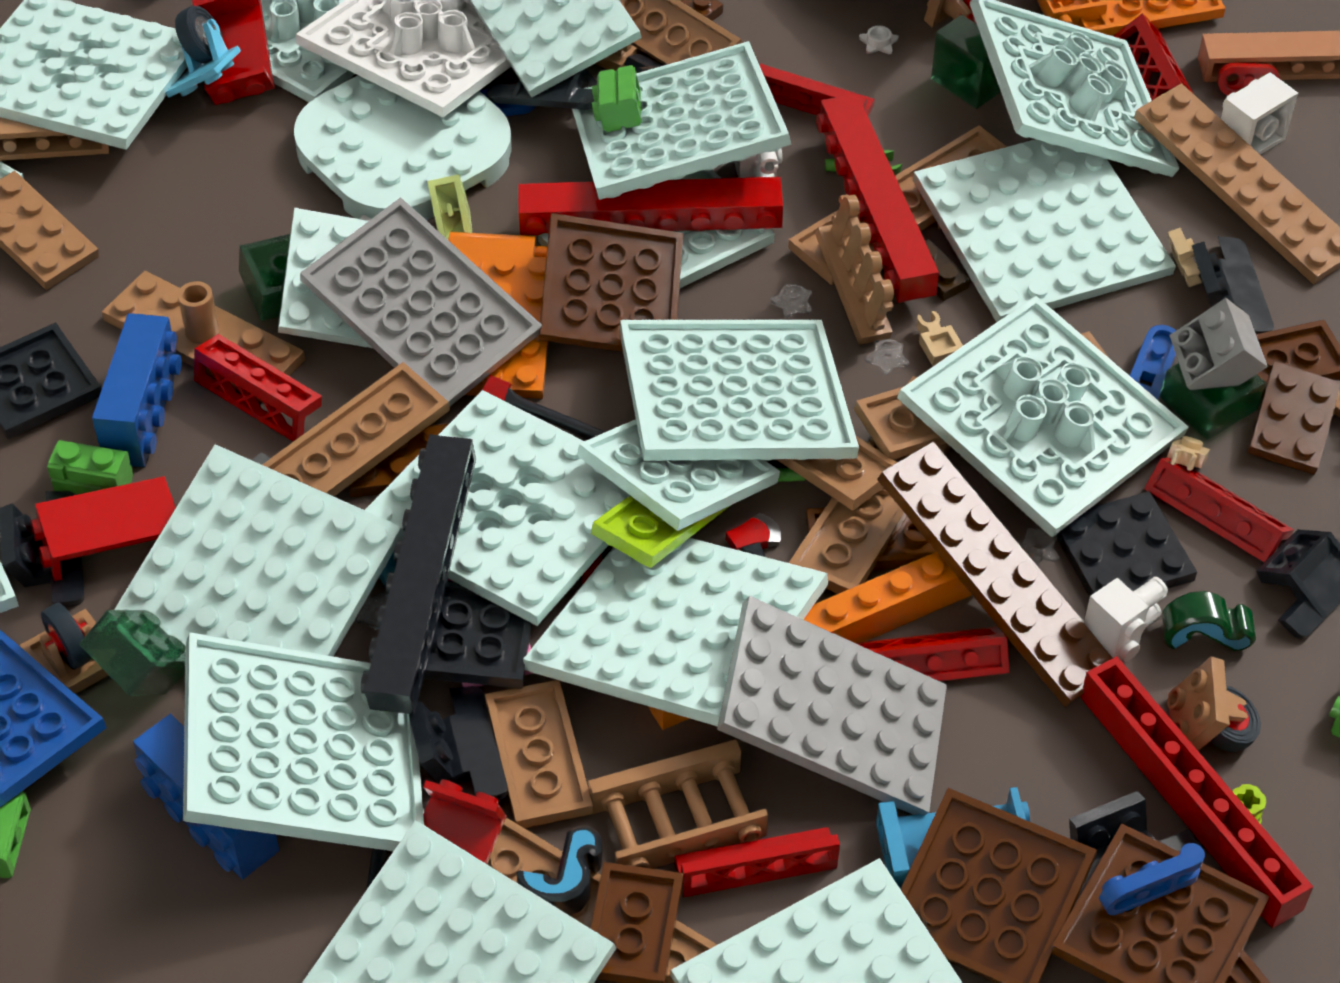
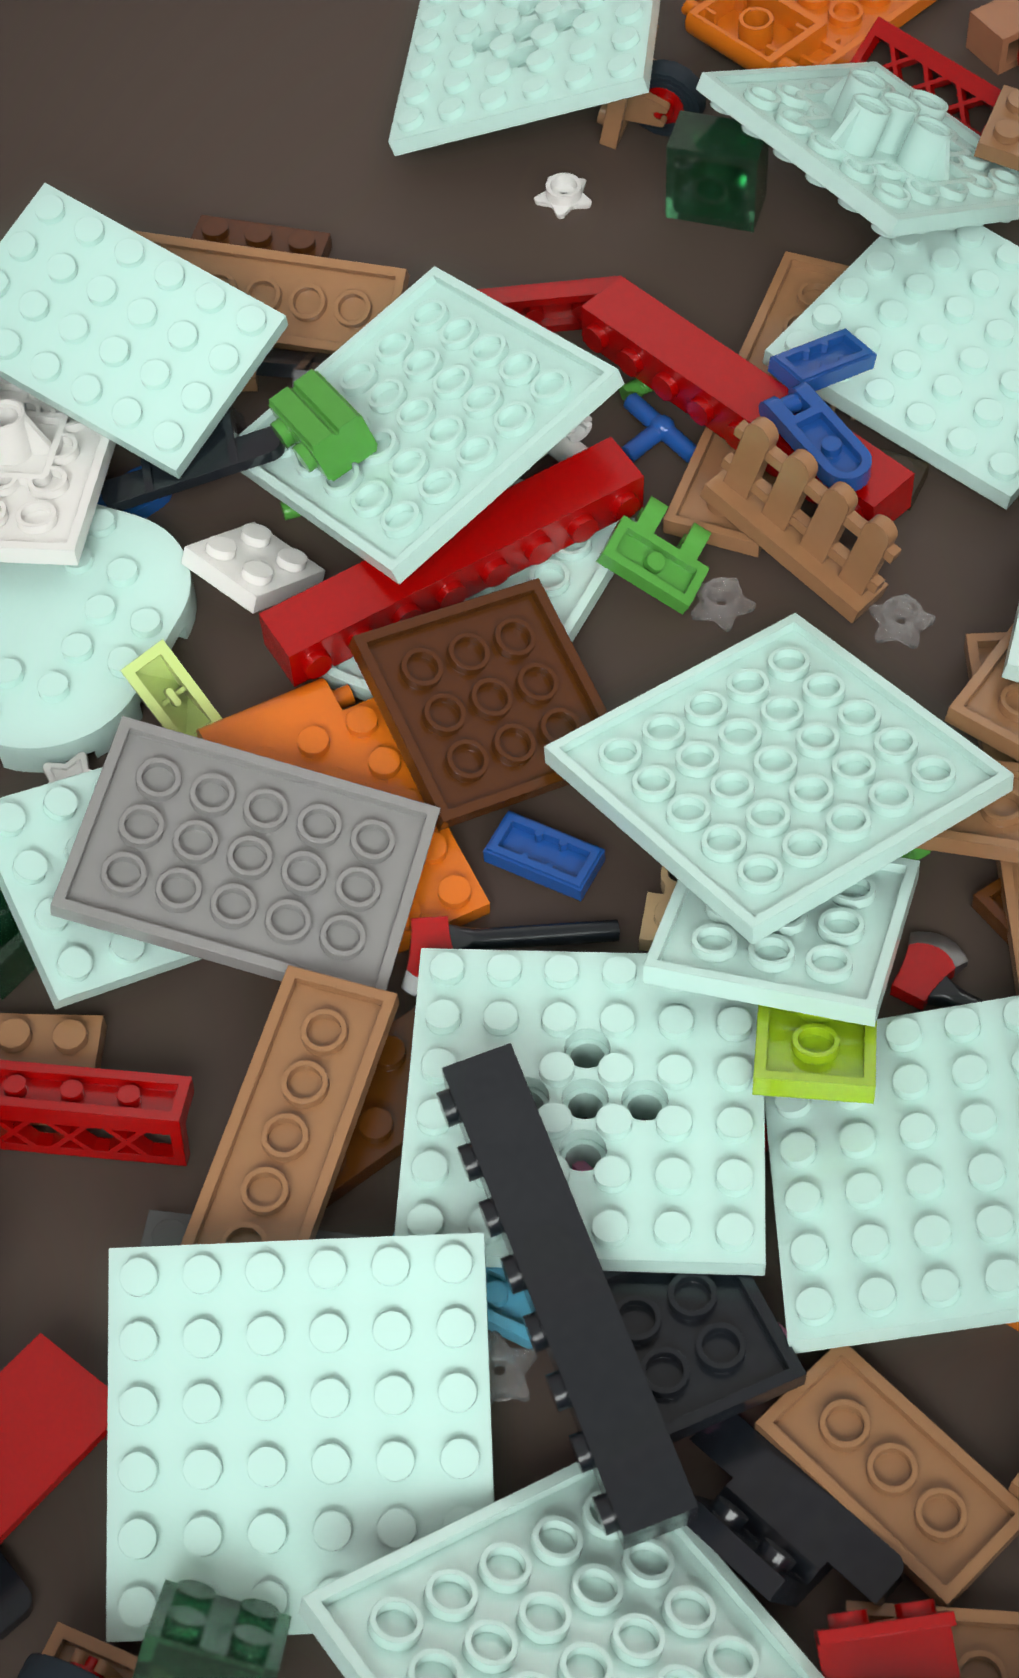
camera: 25 degrees left, 5 degrees up
tan plate [916,311,963,366] -> none
none -> white plate [181,522,325,614]
none -> blue plate [483,810,605,901]
none -> bright green plate [596,496,711,615]
none -> blue piece [621,393,697,464]
none -> blue plate [758,382,872,491]
none -> blue plate [768,328,877,391]

